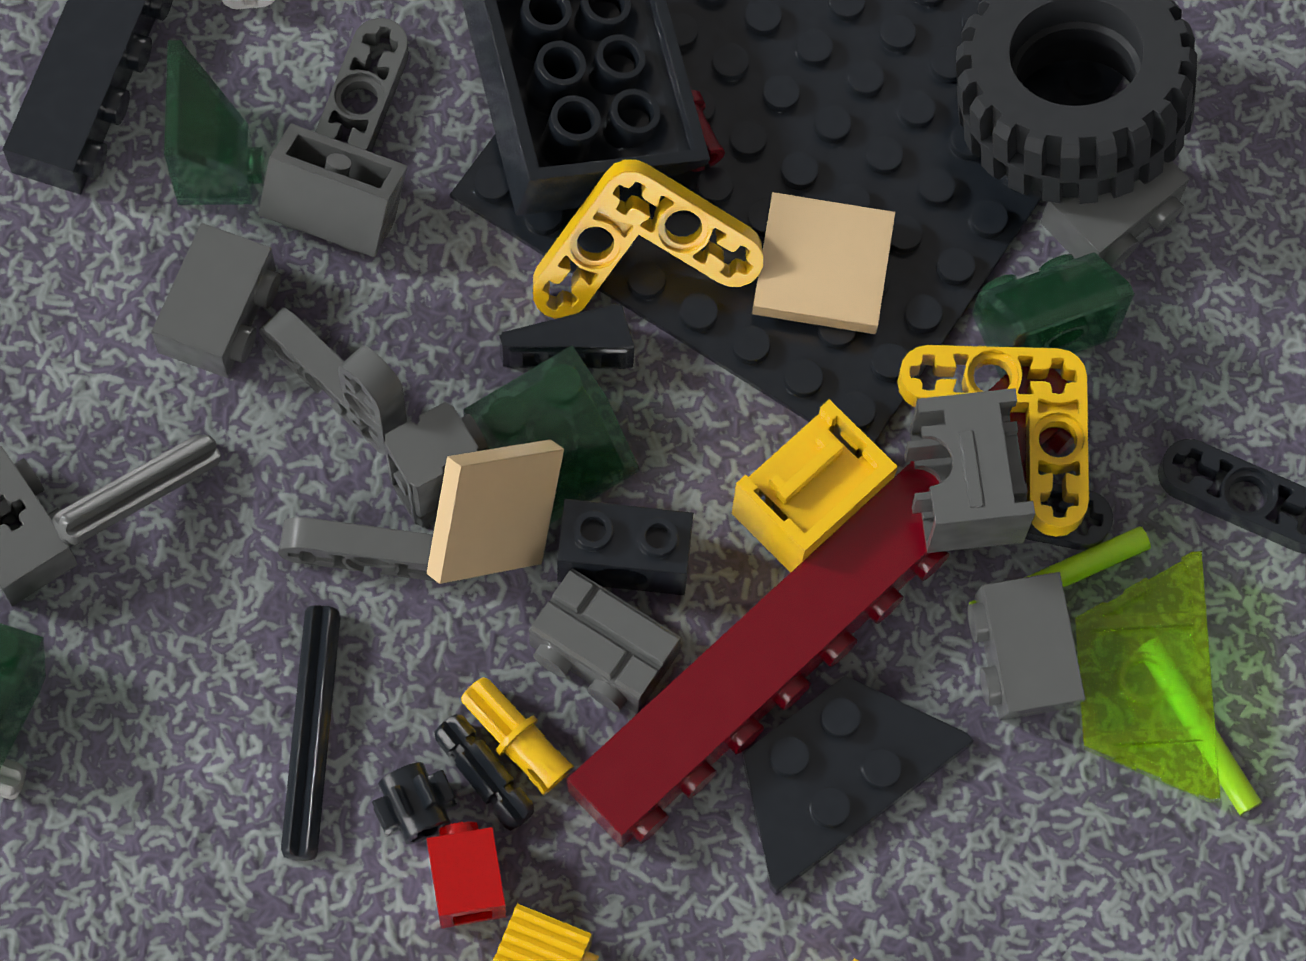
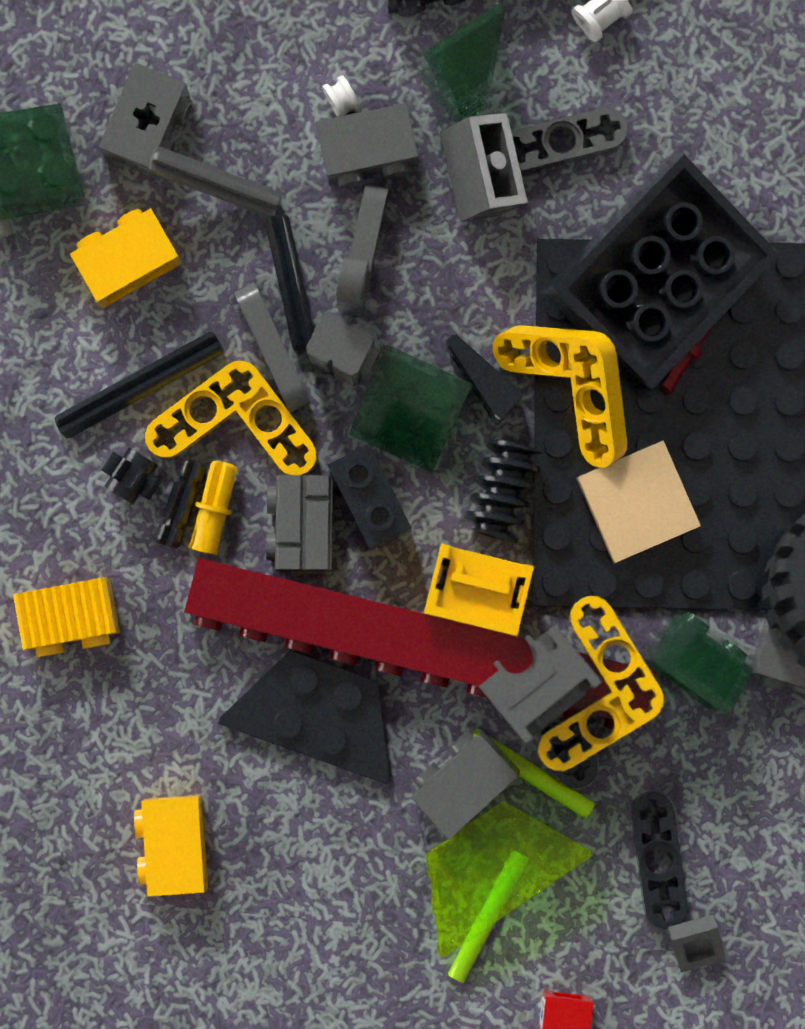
camera: 60 degrees right, 15 degrees up
tan tile [426,440,564,584] -> none
red brick [426,821,506,929] -> none
none -> yellow brick [70,208,182,309]
none -> yellow beam [145,361,317,476]
none -> black axle [265,215,314,350]
none -> white bush [322,75,362,117]
none -> black piece [464,439,543,543]

